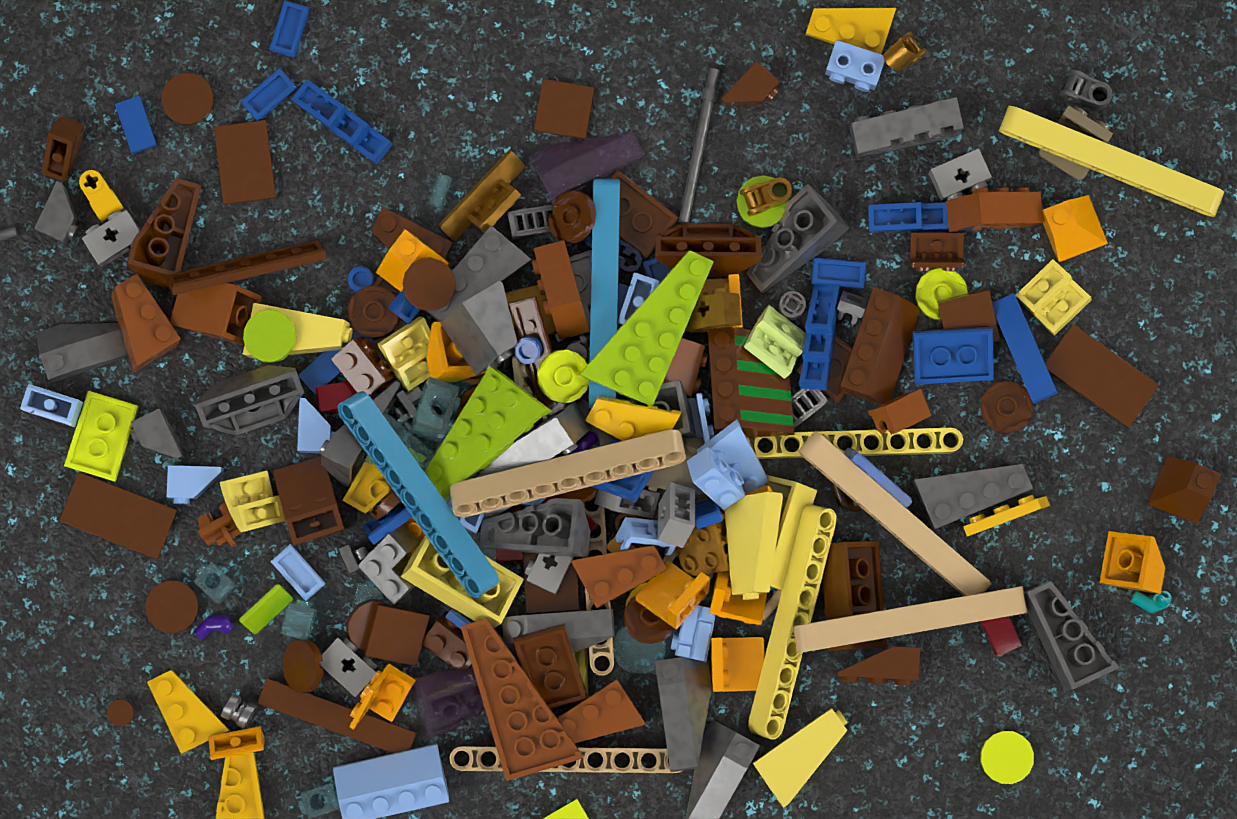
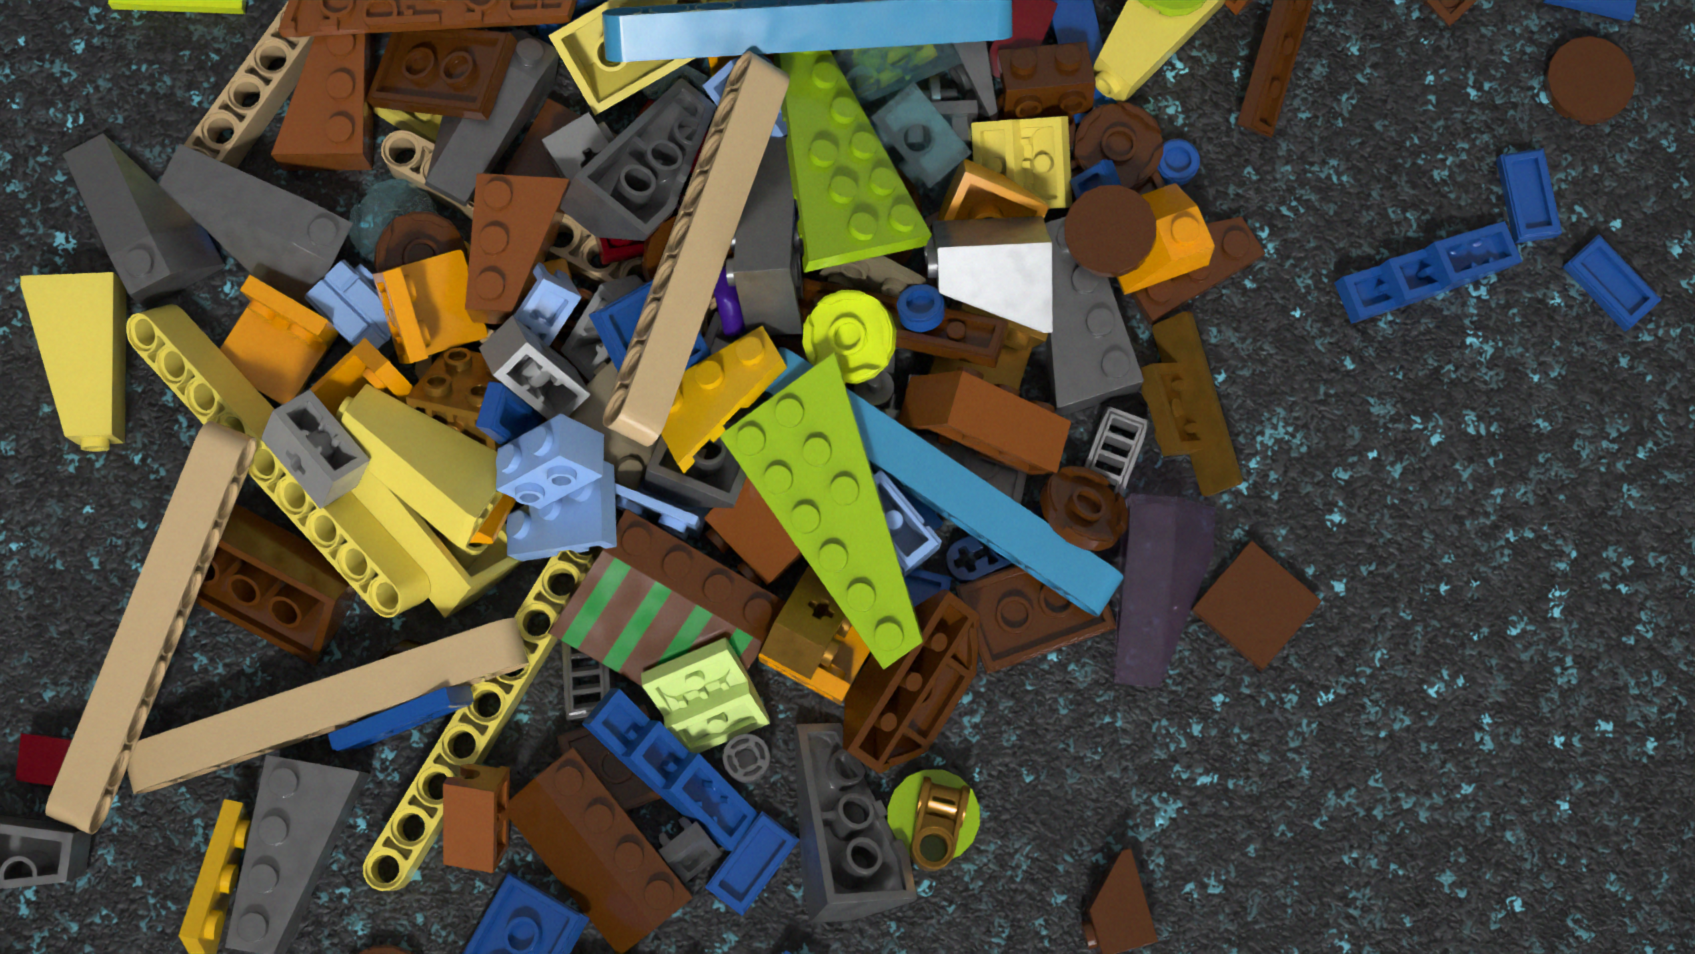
camera: 115 degrees right, 5 degrees down
reddish brown tile [214,120,276,205] -> none
clear light blue pin [427,174,452,209] -> none
flat silver bar [679,68,720,223] -> none
reddish brown slope [835,646,920,686] -> none
none -> light grey brick [261,389,370,509]

